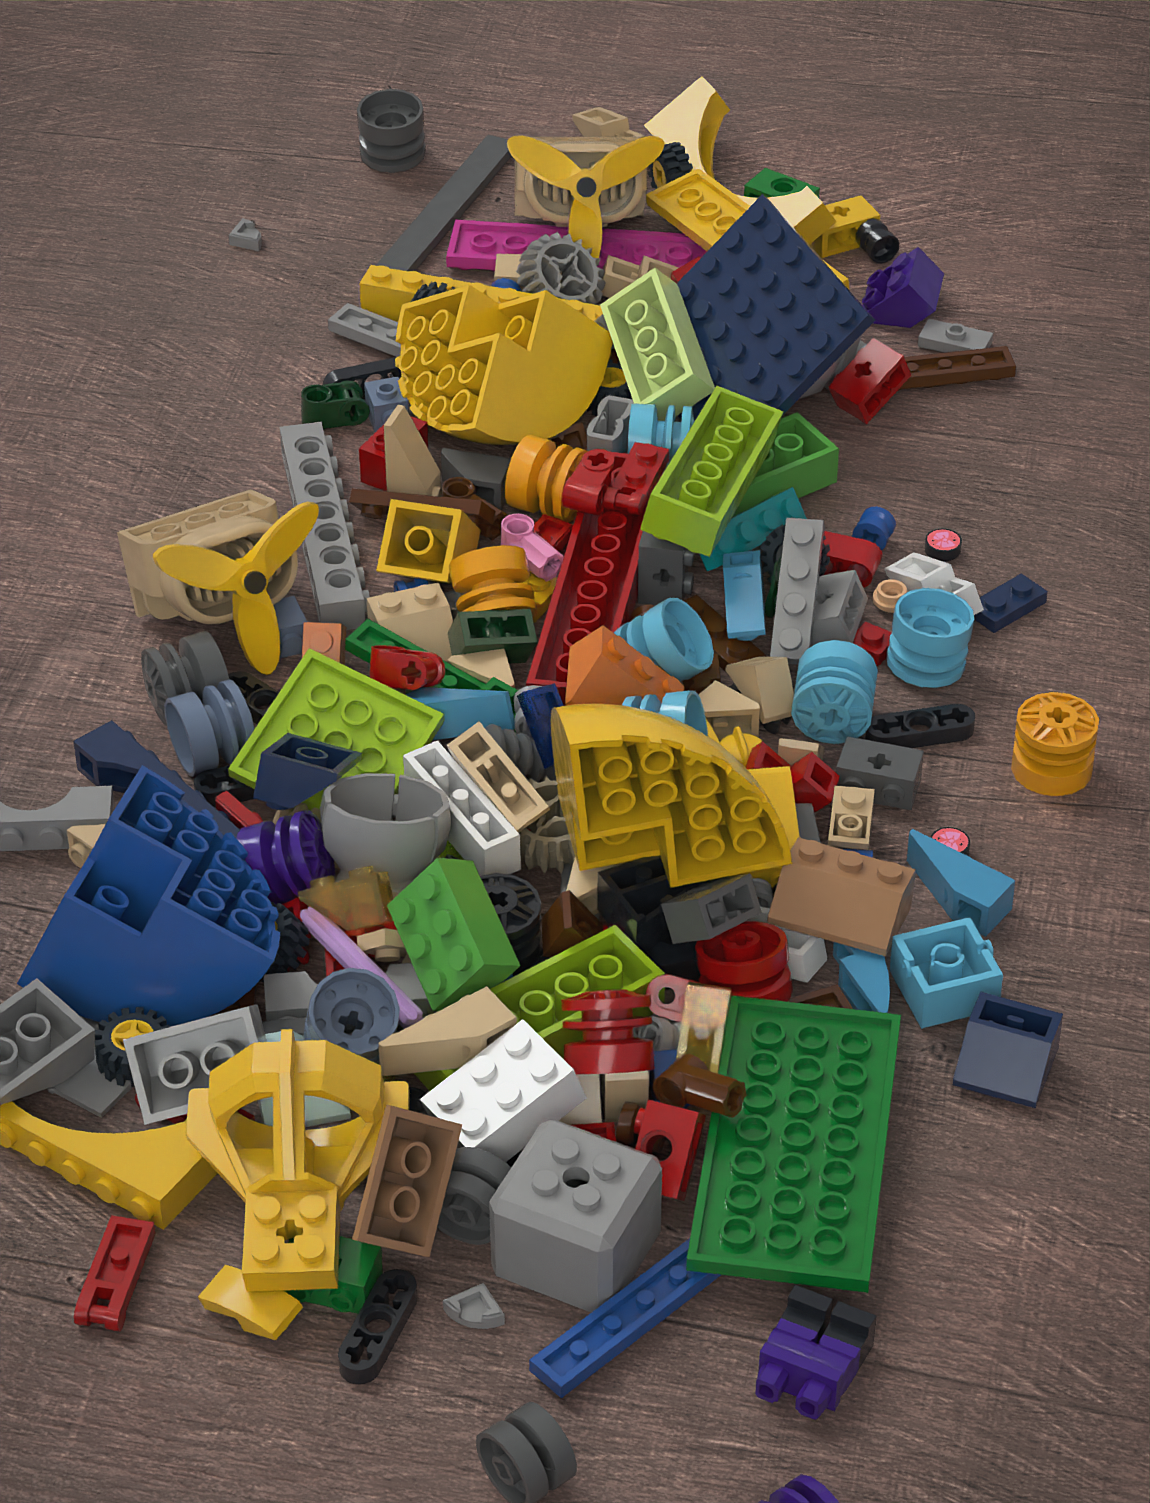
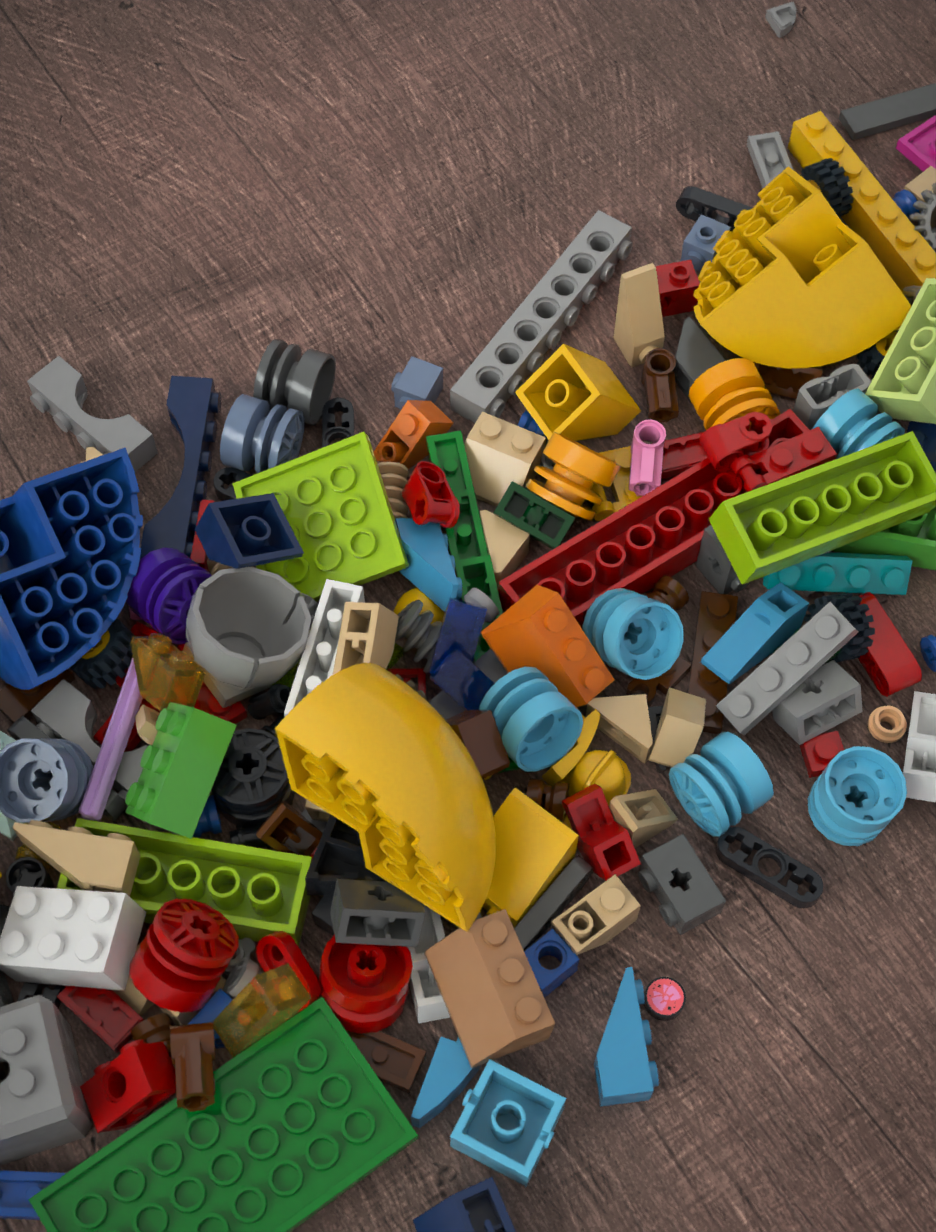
camera: 45 degrees right, 20 degrees up
brick [117,489,319,675] -> none
dark green piece [301,381,370,430] -> none
reddish brown plate [349,488,496,528] -> none
light orange wheel [1011,692,1099,796] -> none

